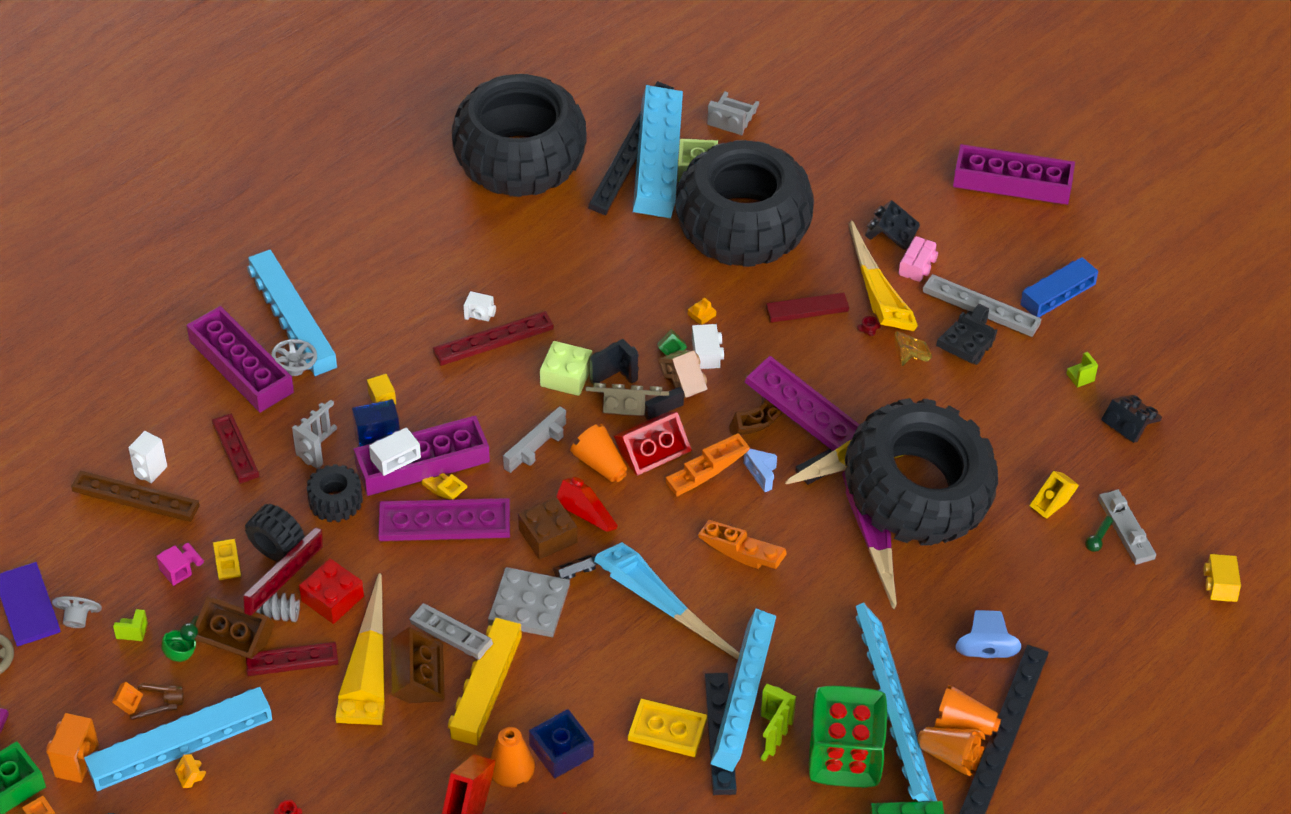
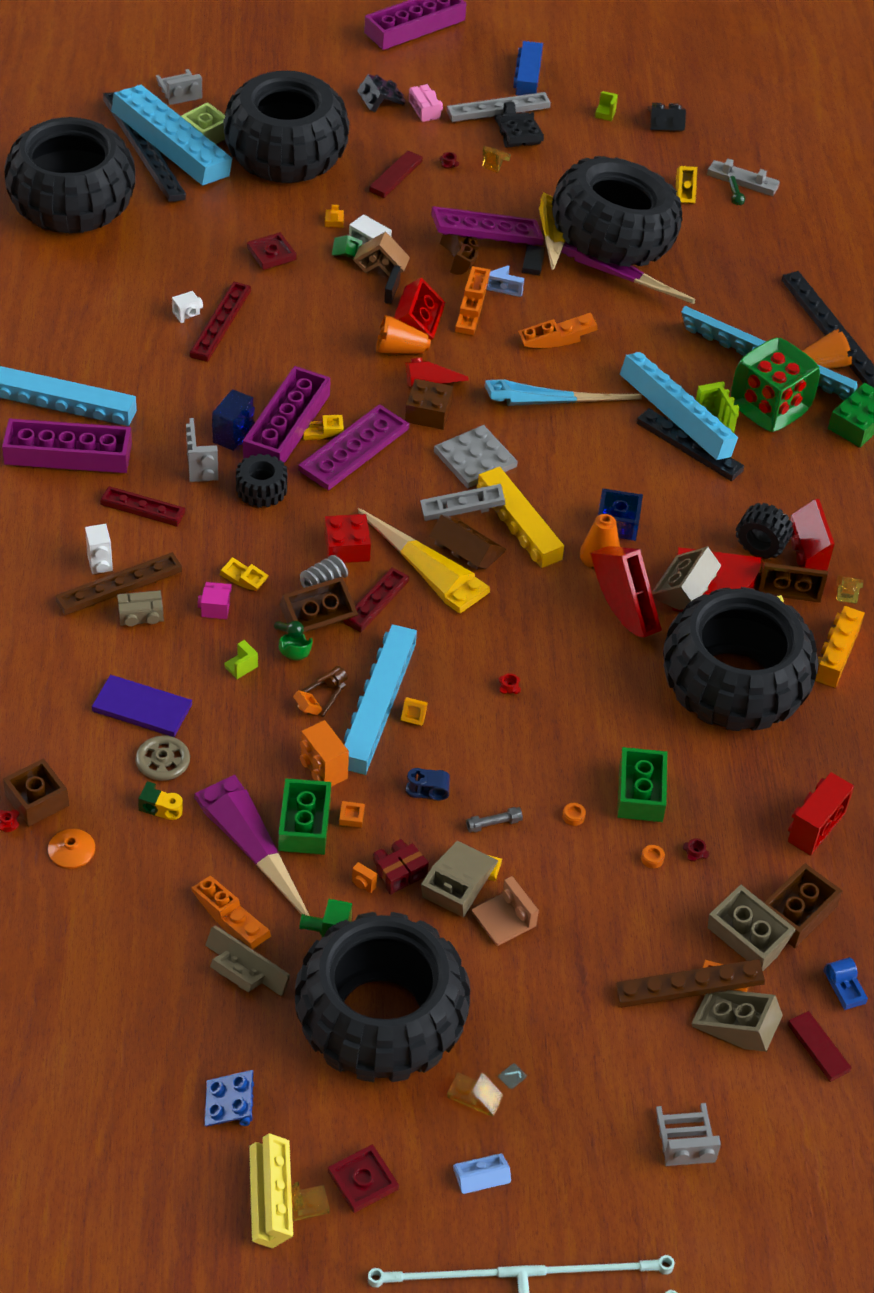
camera: 50 degrees left, 0 degrees up
light grey wheel [52,596,102,628] -> none
dark red tile [244,528,323,616] -> none
black tyre [245,504,305,561] -> none
light grey wheel [272,339,317,376] -> none
yellow brick [367,374,396,410] -> none
white brick [369,427,421,476] -> none
light grey hinge [503,406,566,473] -> none
yellowish green brick [540,341,592,396] -> none
plate [553,553,598,579] -> none
dark tan bracket [586,383,669,415] -> none
black bracket [590,338,639,384] -> none
yellow plate [628,699,707,757] -> none
yellow plate [849,221,918,331] -> none
orange cone [934,685,1001,735] -> none
medium blue piece [956,610,1021,658] -> none
yellow brick [1204,554,1241,602] -> none
none -> dark tan brick [117,590,164,626]
none -> dark red plate [247,232,297,270]

